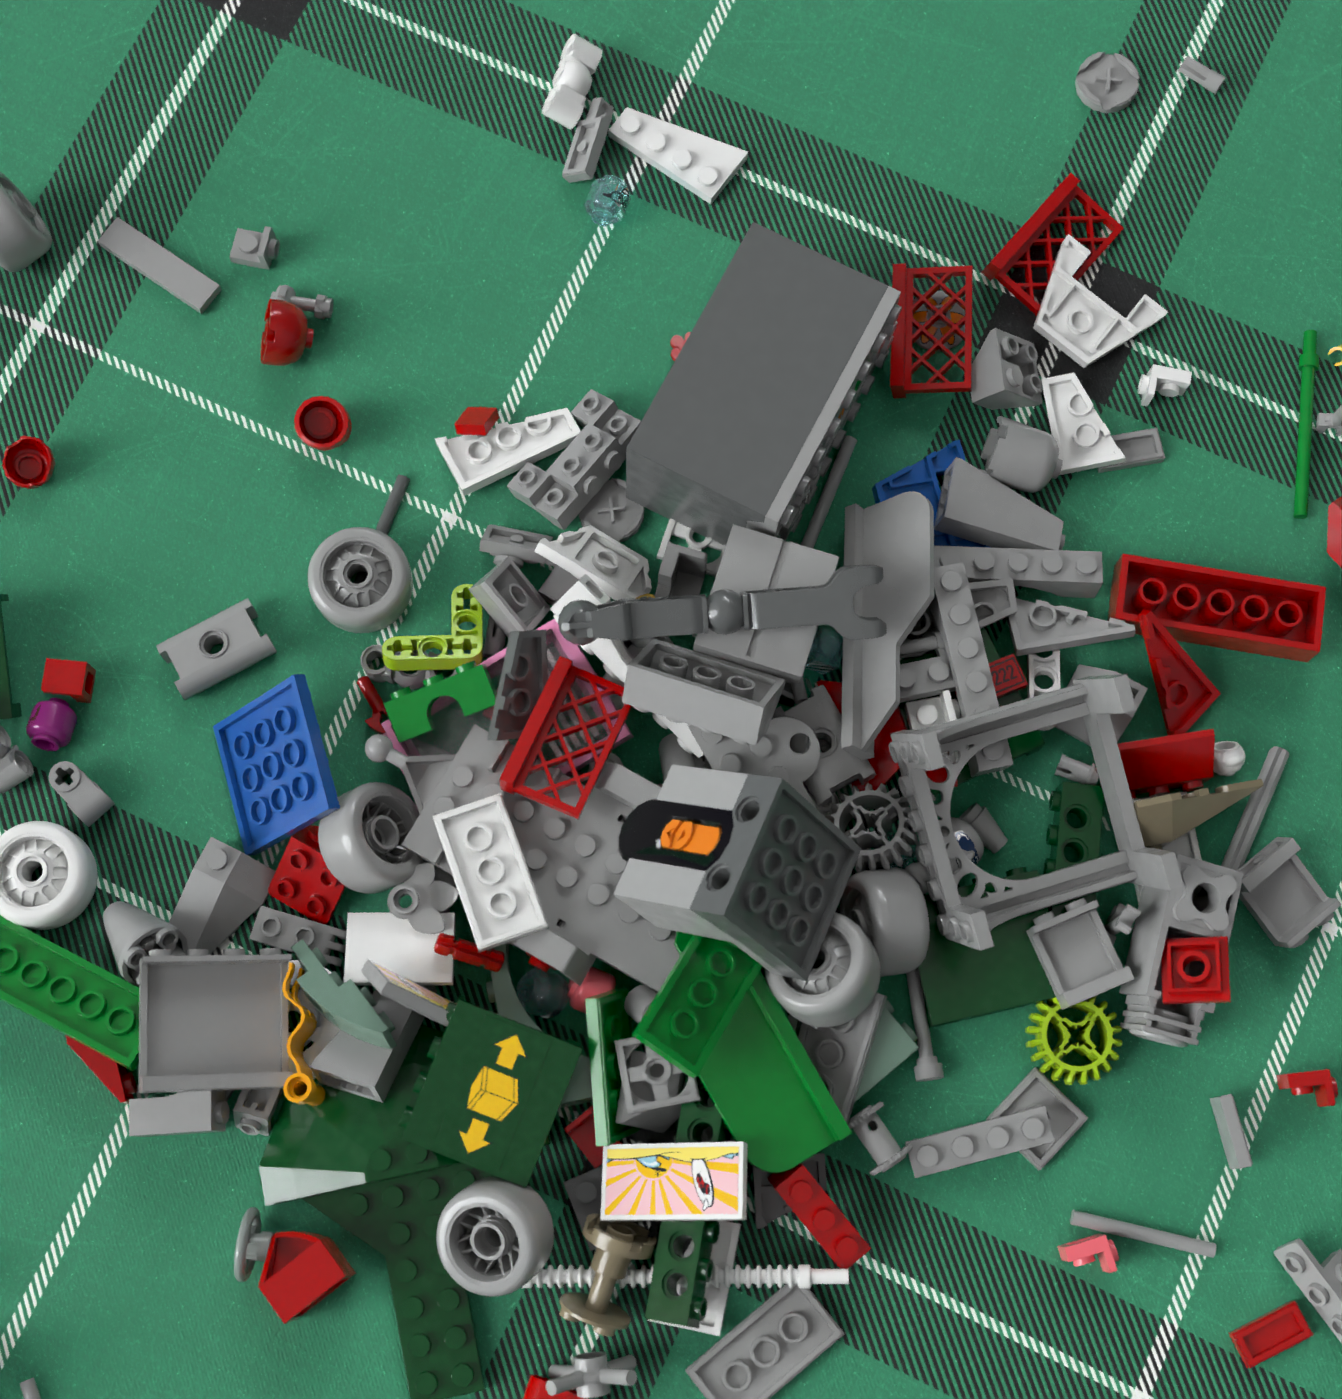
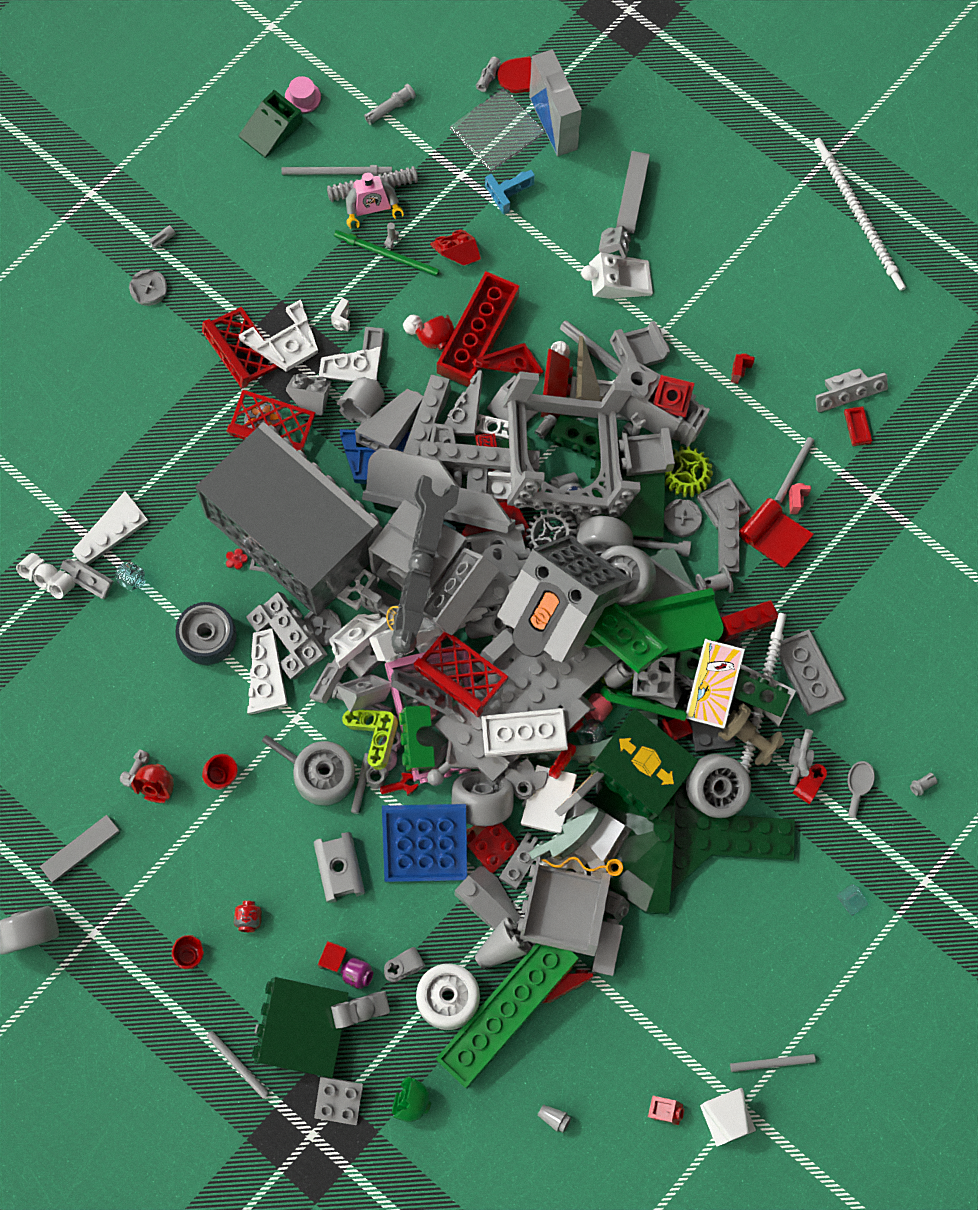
camera: 75 degrees left, 5 degrees down
light grey bracket [229,226,280,270] -> none
red piece [234,1207,356,1324] -> none
red tile [454,407,499,436] -> none
light grey tile [1210,1094,1253,1169] -> none
none -> light grey wheel [175,602,237,665]
none -> red head [234,901,262,932]
none -> light grey bar [351,753,370,814]
none -> white piece [403,315,423,335]
none -> red cylinder [415,315,454,350]
none -> light grey tile [664,499,702,537]
none -> red door [739,498,814,569]

